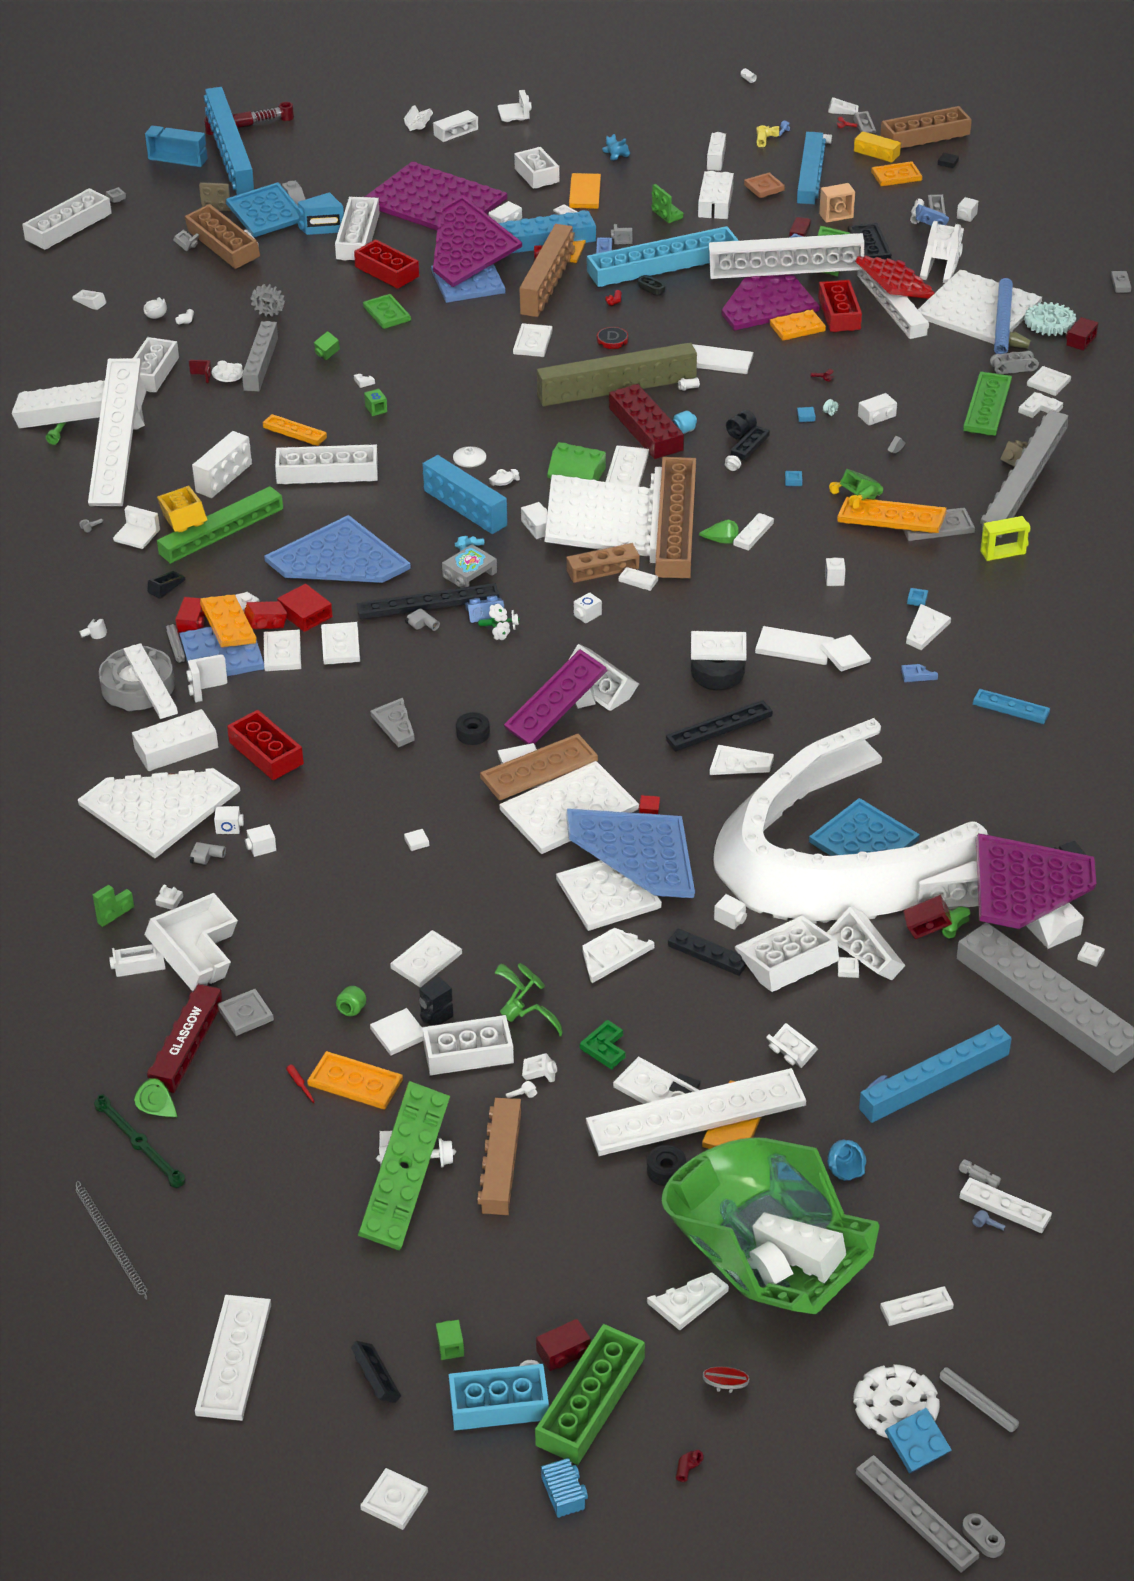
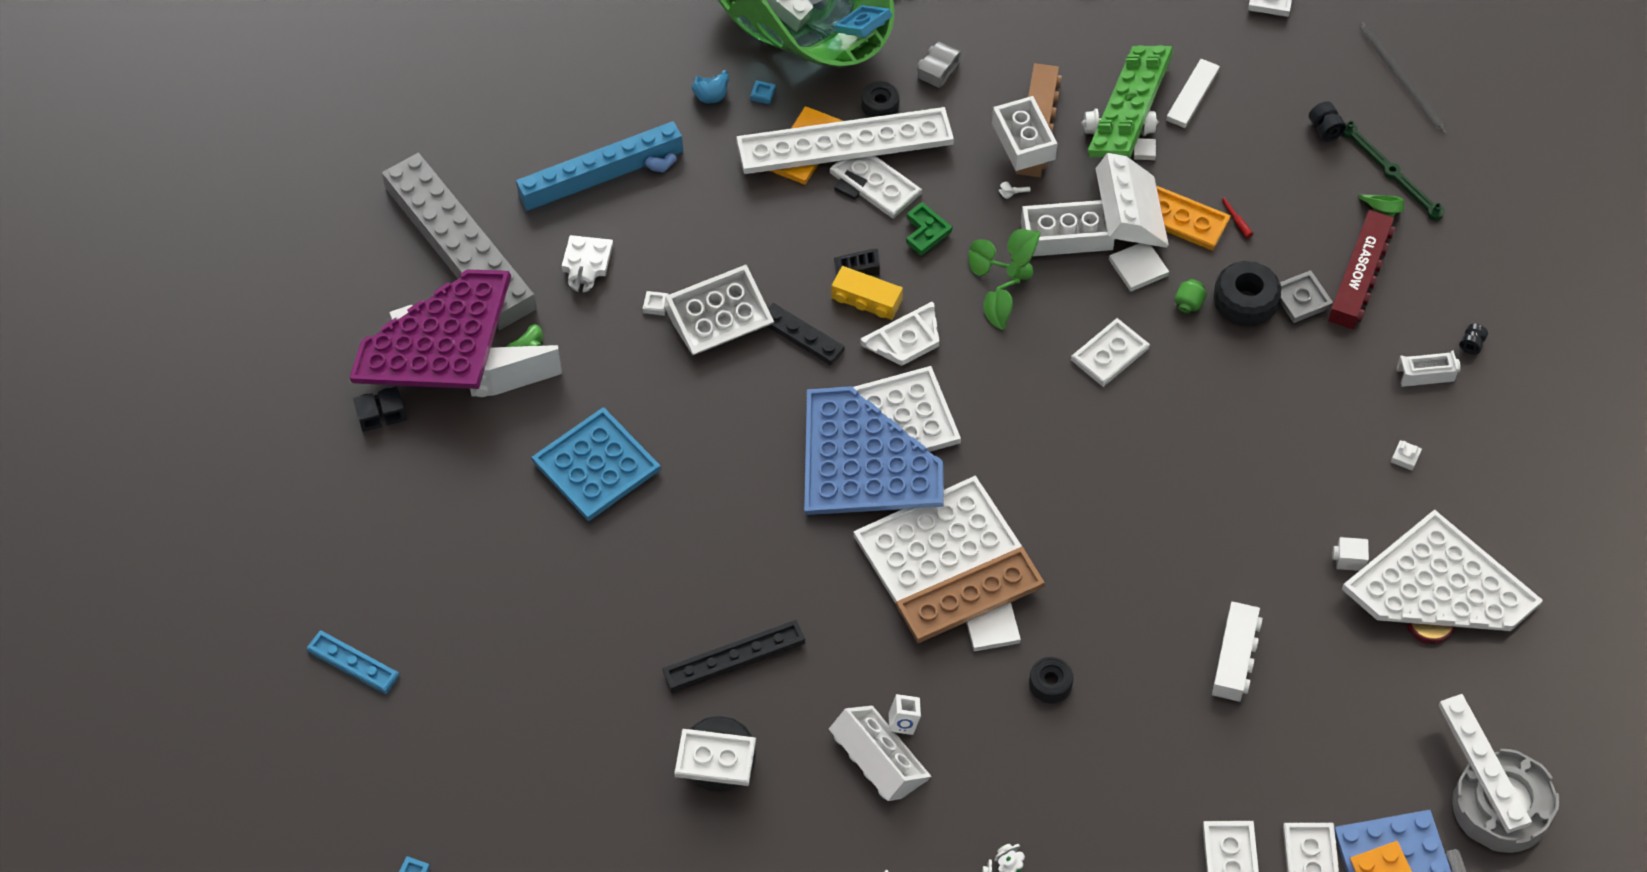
camera: 175 degrees left, 15 degrees up
bright green plate [93,885,134,927] -> none
white brick [132,709,218,771] -> none
white piece [144,893,238,991] -> none
white bracket [186,654,227,702] -> none
light grey piece [190,842,226,865] -> none
red brick [227,710,304,781] -> none
white brick [245,824,276,857] -> none
light grey wing [370,698,415,747] -> none
white tile [404,829,429,851] -> none
black piece [419,977,453,1026] -> none
magenta plate [504,649,607,744] -> none
white bracket [522,1053,557,1082] -> none
red tile [639,795,660,814] -> none
white wing [710,745,774,775] -> none
white windscreen [713,718,988,924] -> none
white brick [714,894,747,930] -> none
white tile [755,626,834,665] -> none
white bracket [766,1023,818,1068] -> none
white tile [820,635,871,671] -> none
white wedge [826,907,905,980] -> none
medium blue tile [901,664,938,682] -> none
dark red brick [903,895,952,939] -> none
white wing [906,604,951,650] -> none
light grey axle [959,1159,1001,1188] -> none
white plate [960,1177,1052,1233] -> none
sand blue hand [972,1210,1005,1231] -> none
white tile [1077,942,1105,967] -> none
none -> white plate [562,236,613,292]
none -> yellow brick [831,266,903,320]
none -> dark azure plate [834,5,892,38]
none -> black slope [834,249,880,276]
none -> light grey brick [916,42,961,88]
none -> white brick [992,96,1057,171]
none -> white slope [1095,153,1169,248]
none -> white tile [1166,59,1220,128]
none -> white brick [1212,602,1263,702]
none -> black tyre [1214,261,1281,326]
none -> black wheel [1308,101,1347,142]
none -> black wheel [1459,323,1488,355]

